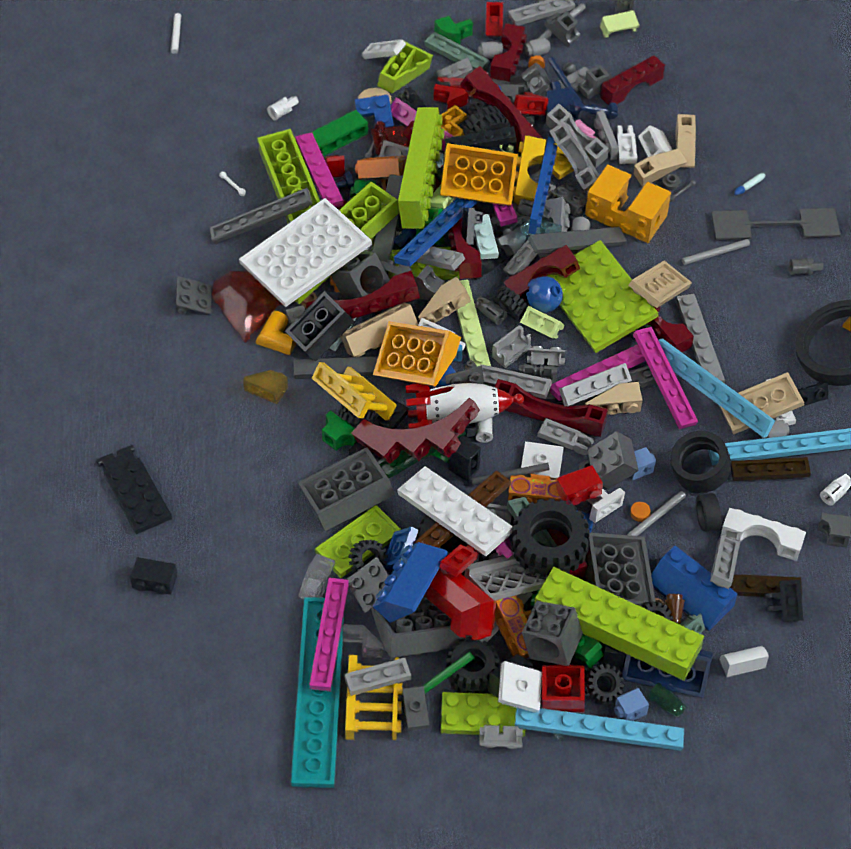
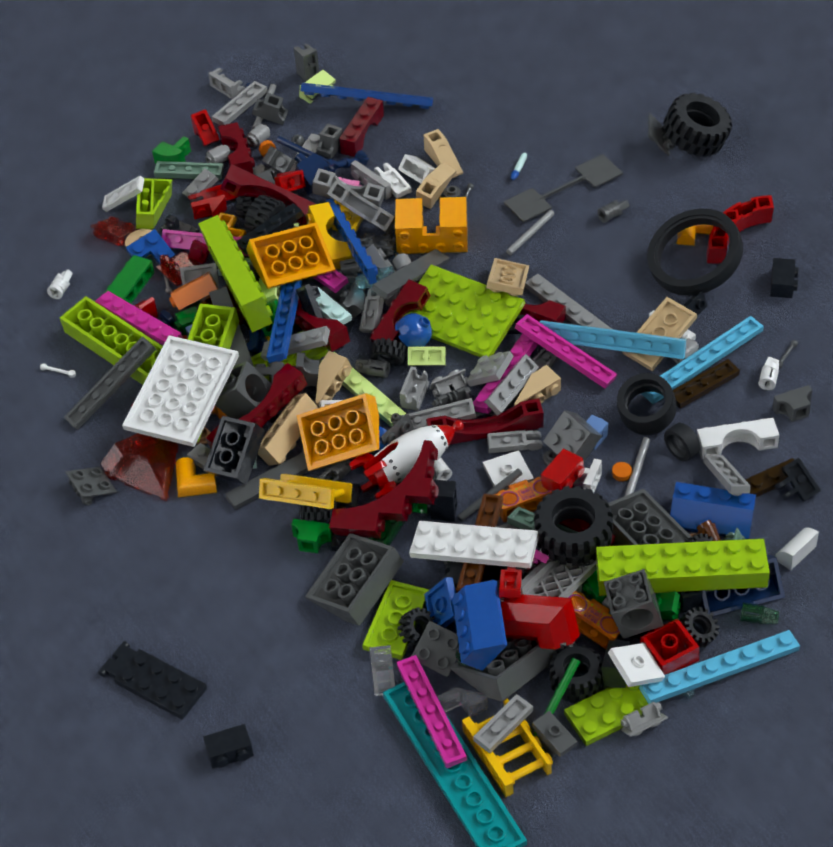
camera: 25 degrees left, 5 degrees down
clear yellow slope [243,370,288,404] -> none
medium blue brick [614,688,649,721] -> none
none -> clear red hinge [90,217,139,246]
none -> blue plate [300,83,433,109]
none -> dark grey hinge [317,459,352,482]
none -> light grey plate [466,351,514,387]

